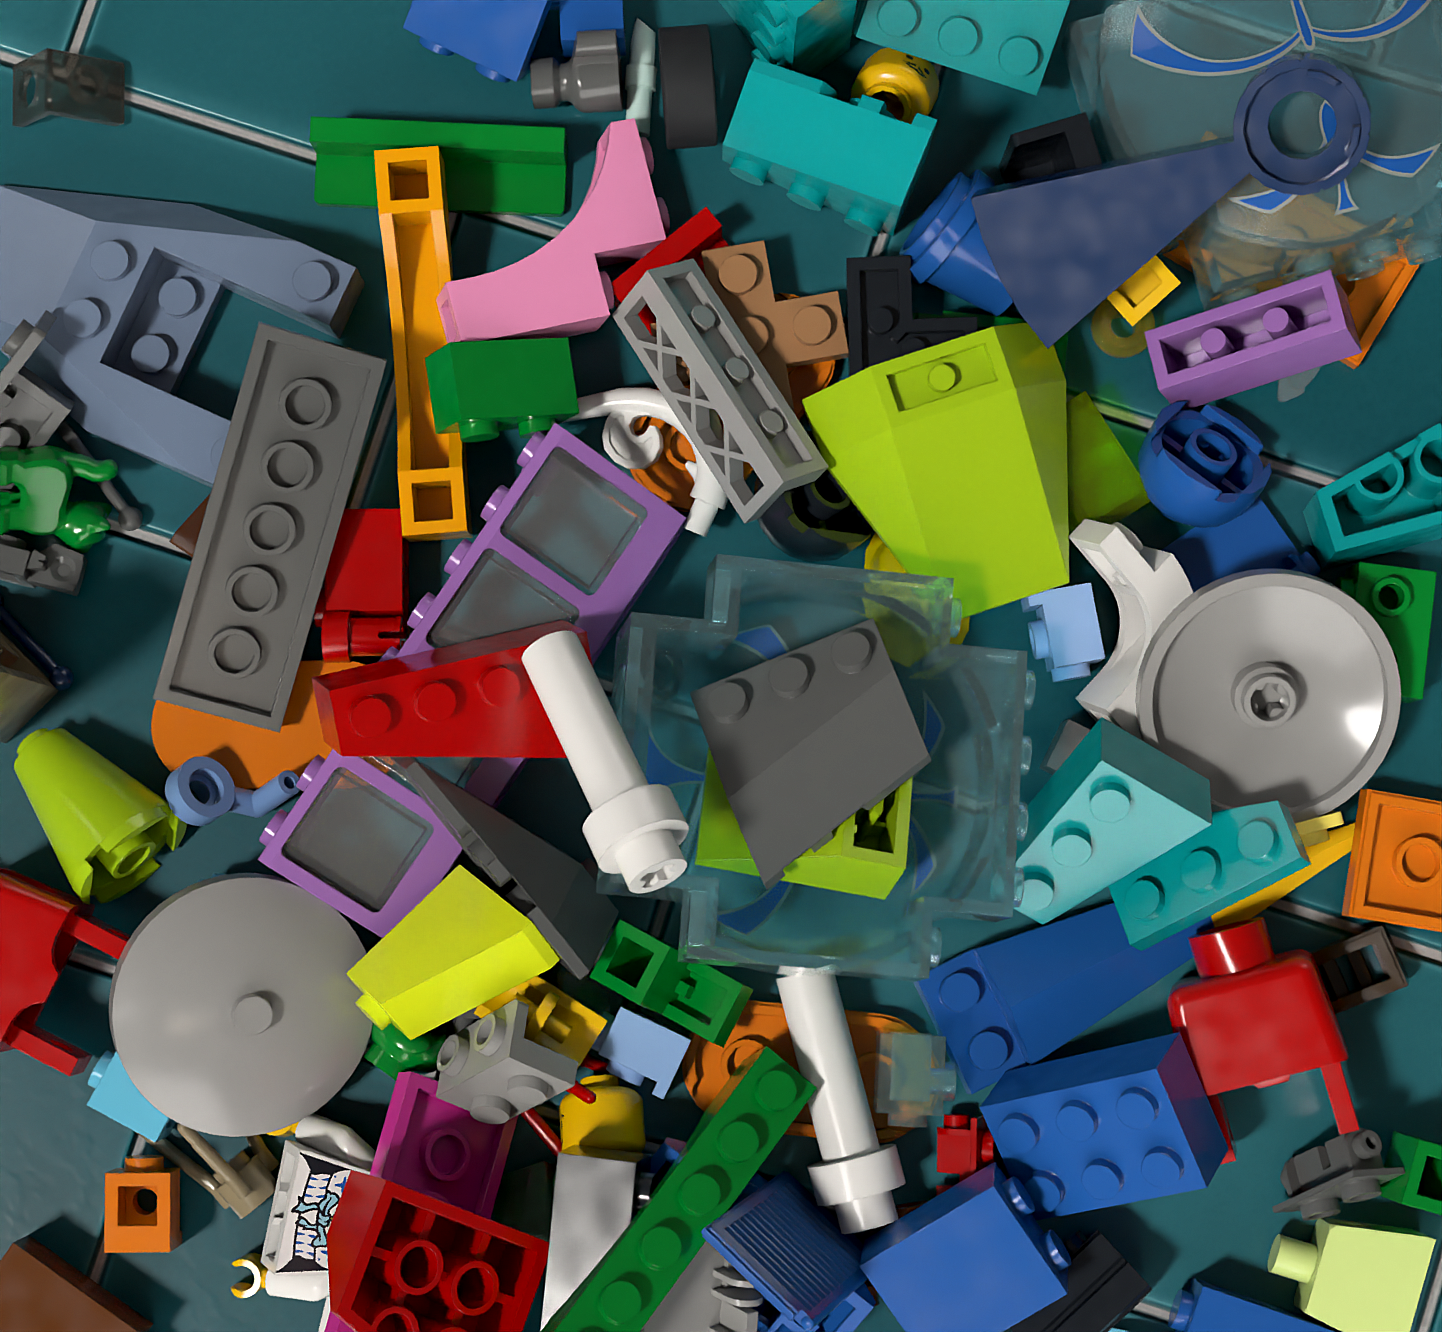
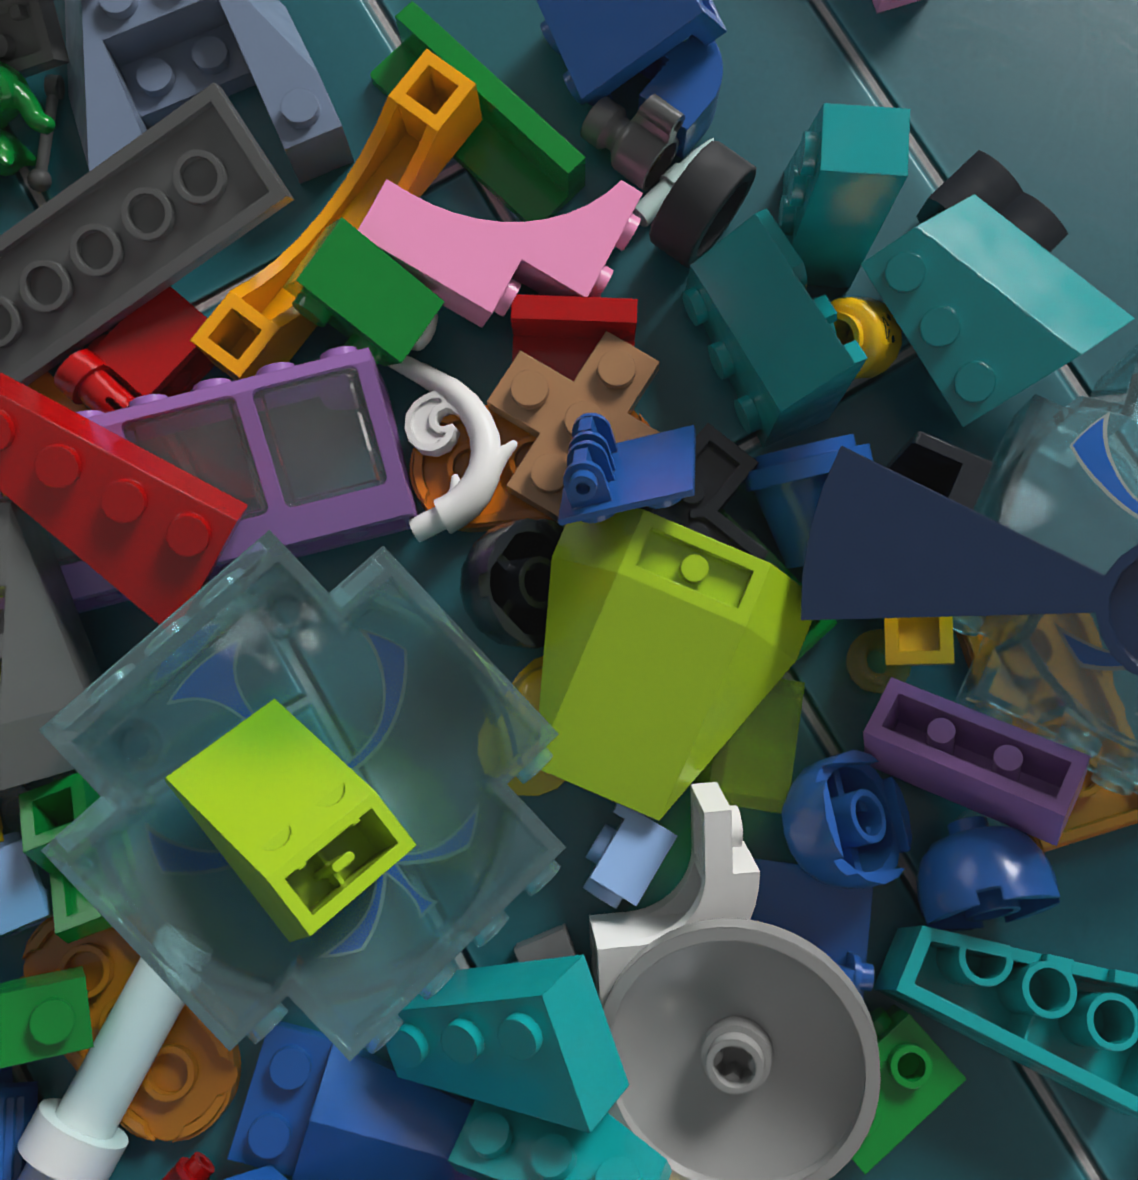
camera: 45 degrees right, 5 degrees down
white piece [522,631,689,893] -> none
light grey fence [612,258,829,523] -> none
dark grey wedge [690,618,931,890] -> none
clear light blue brick [873,1031,956,1127] -> none
none -> blue hinge [558,413,696,525]
none -> blue cylinder [916,816,1061,932]

